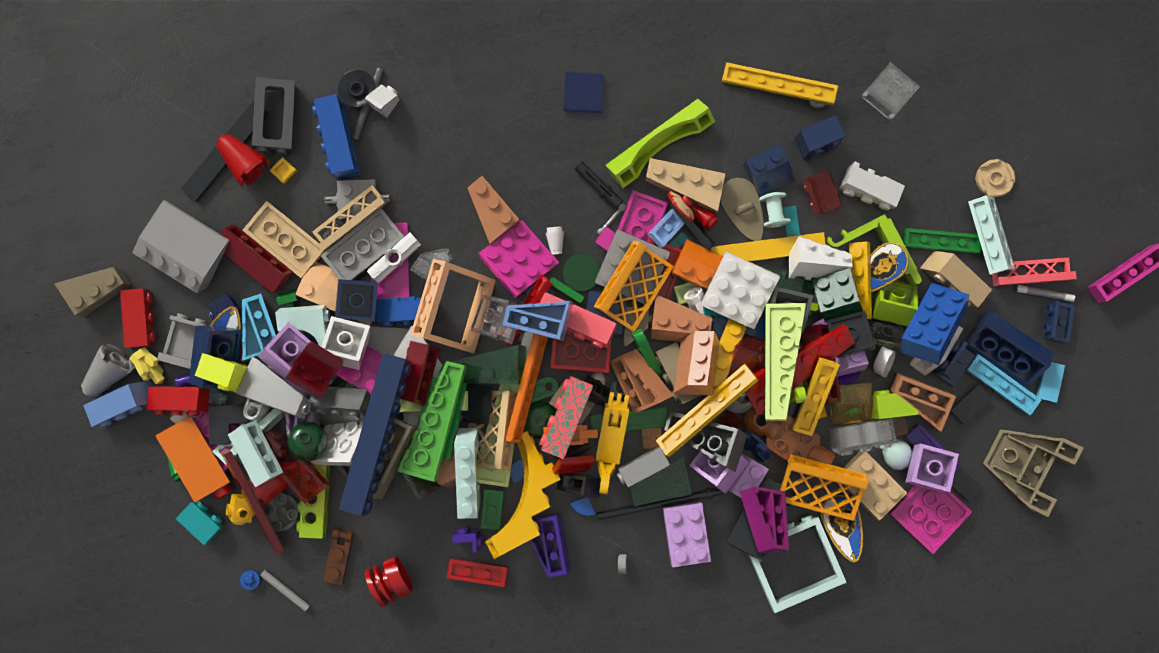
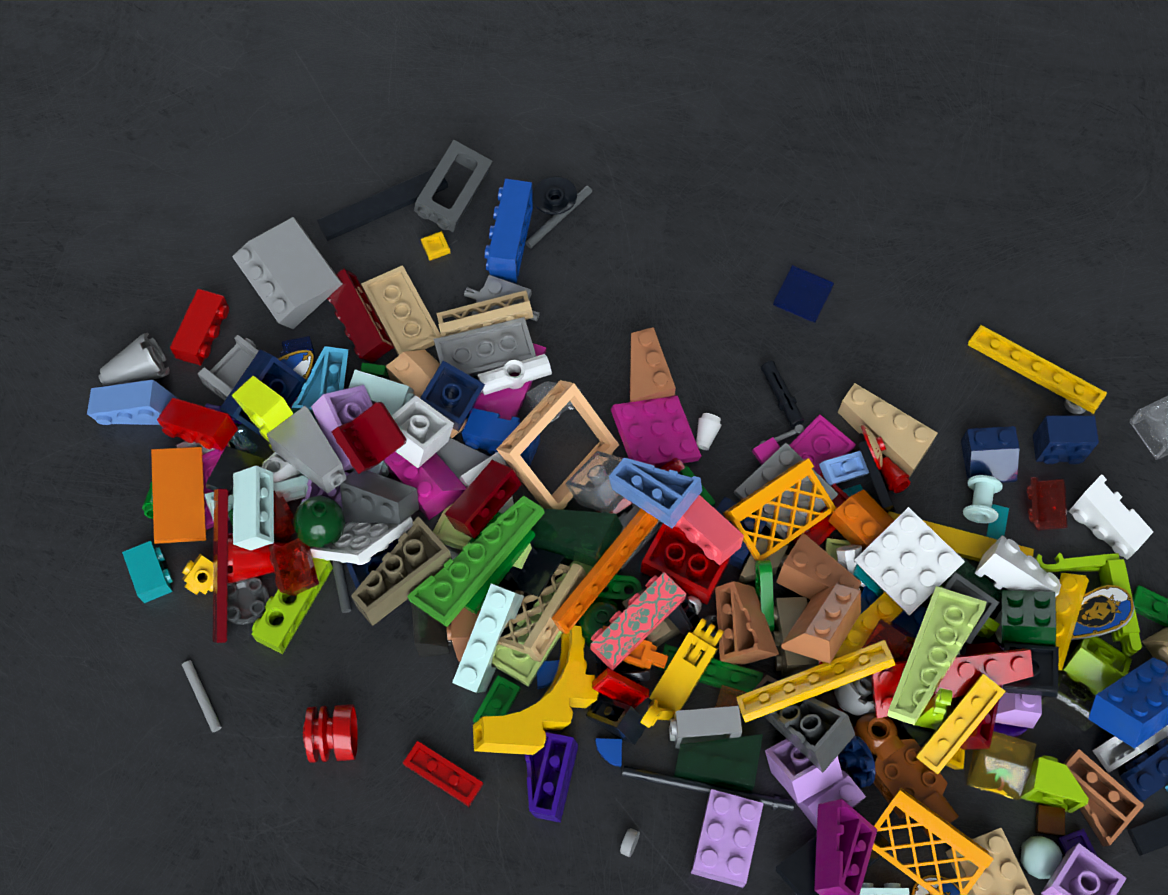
camera: 20 degrees right, 20 degrees down
dark tan wedge [54,267,131,317] -> none
light yellow rock [129,347,165,385] -> none
red tile [213,484,233,500] -> none
red cone [216,134,270,187] -> none
blue tile [240,570,261,590] -> none
reddish brown plate [323,527,354,585] -> none
dark blue brick [339,353,412,516] -> none
white slope [365,84,400,118] -> none
dark purple bracket [452,527,483,554] -> none
dark green tile [563,254,600,292] -> none
lime arch [606,99,715,188] -> none
dark tan shield [720,178,764,241] -> none
clear brick [827,419,897,456] -> none
white hat [873,347,896,377] -> none

